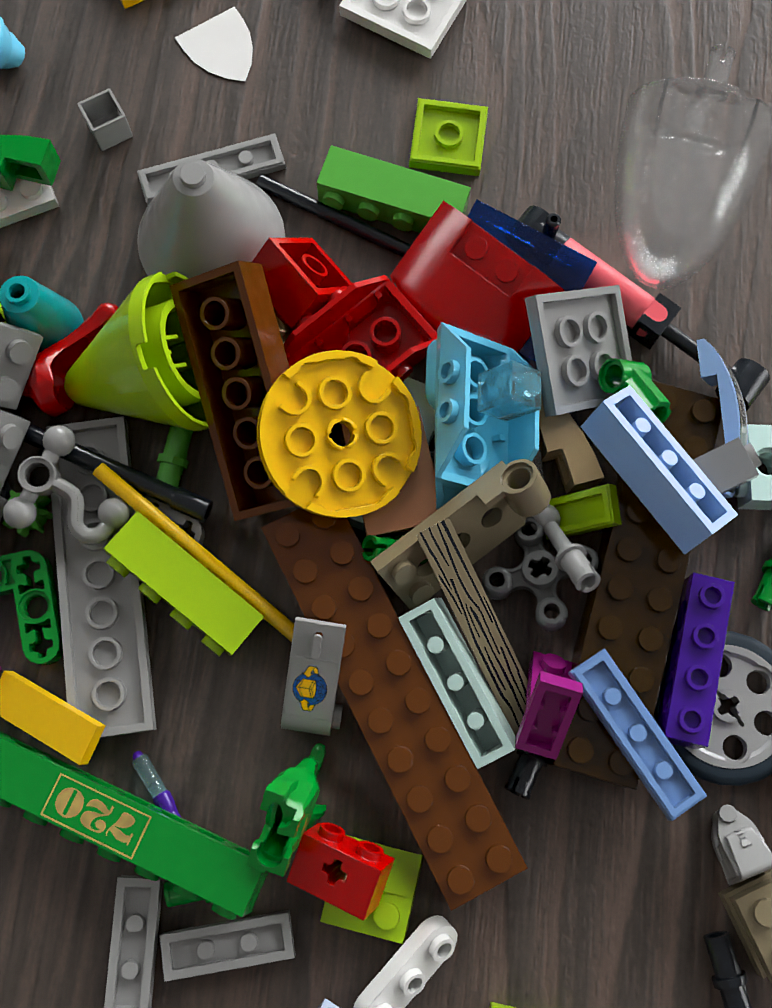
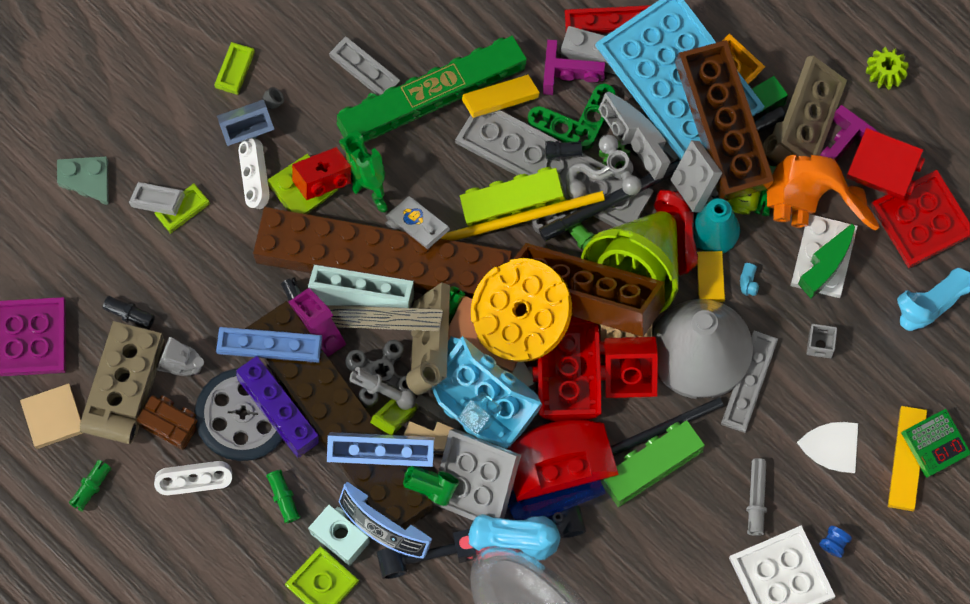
camera: 135 degrees right, 5 degrees down
clear light blue piece [132,751,182,818] -> none
light grey plate [159,910,296,982] -> none
lime tile [409,98,488,176] -> none
light grey brick [693,437,762,494] -> none
none -> medium azure hair [468,514,561,560]
none -> black pin [545,141,582,161]
none -> yellow tile [697,251,725,302]
none -> medium azure arm [740,263,759,296]
none -> light grey axle [746,458,767,536]

